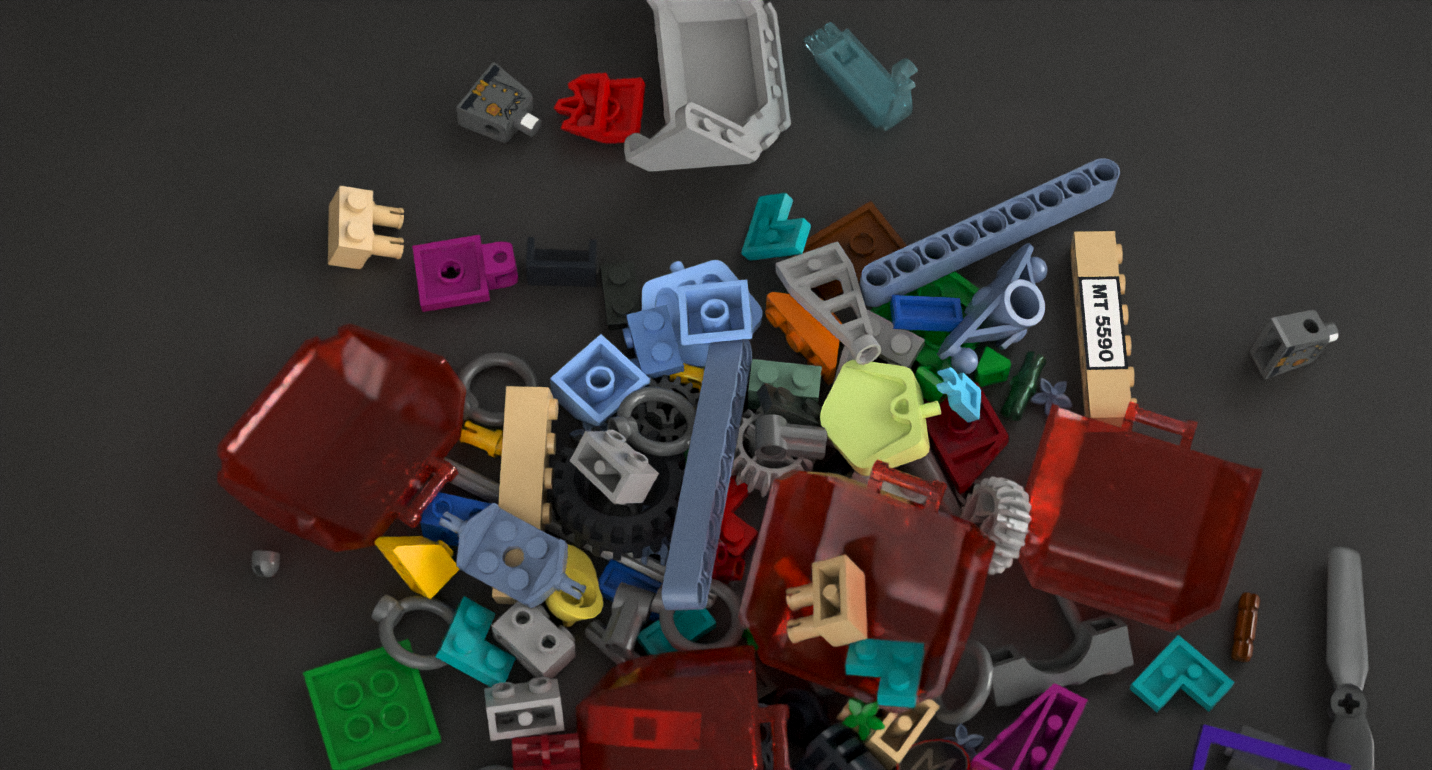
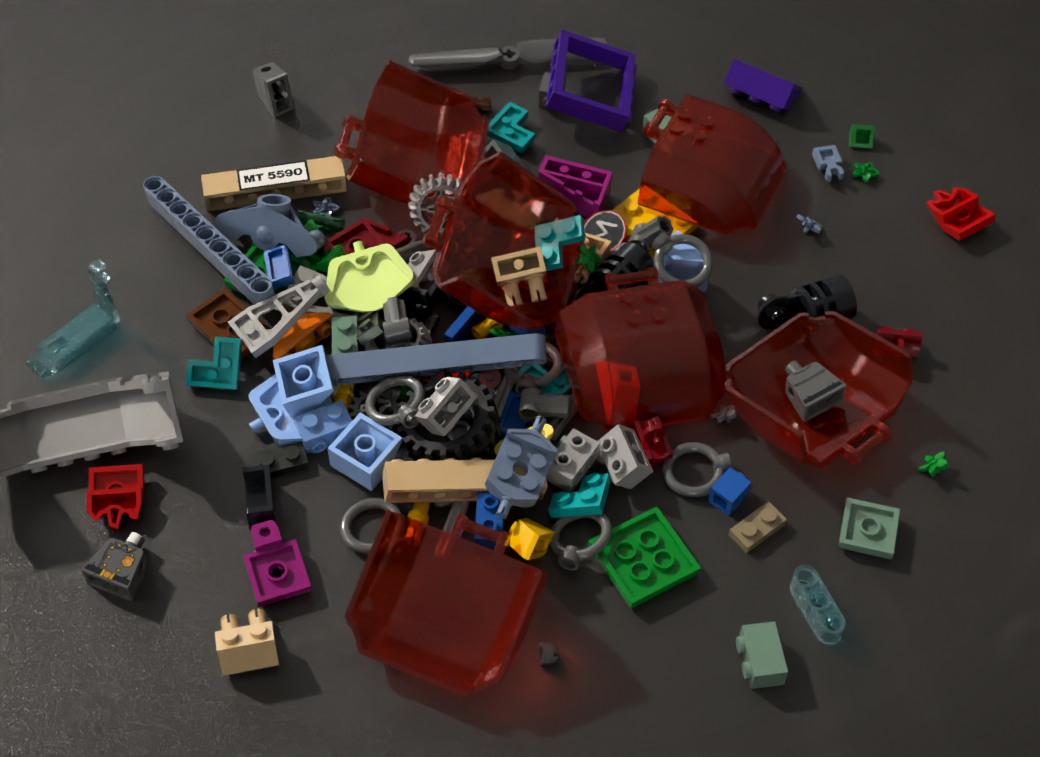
camera: 100 degrees left, 10 degrees down
medium azure plate [936,367,981,423] -> none

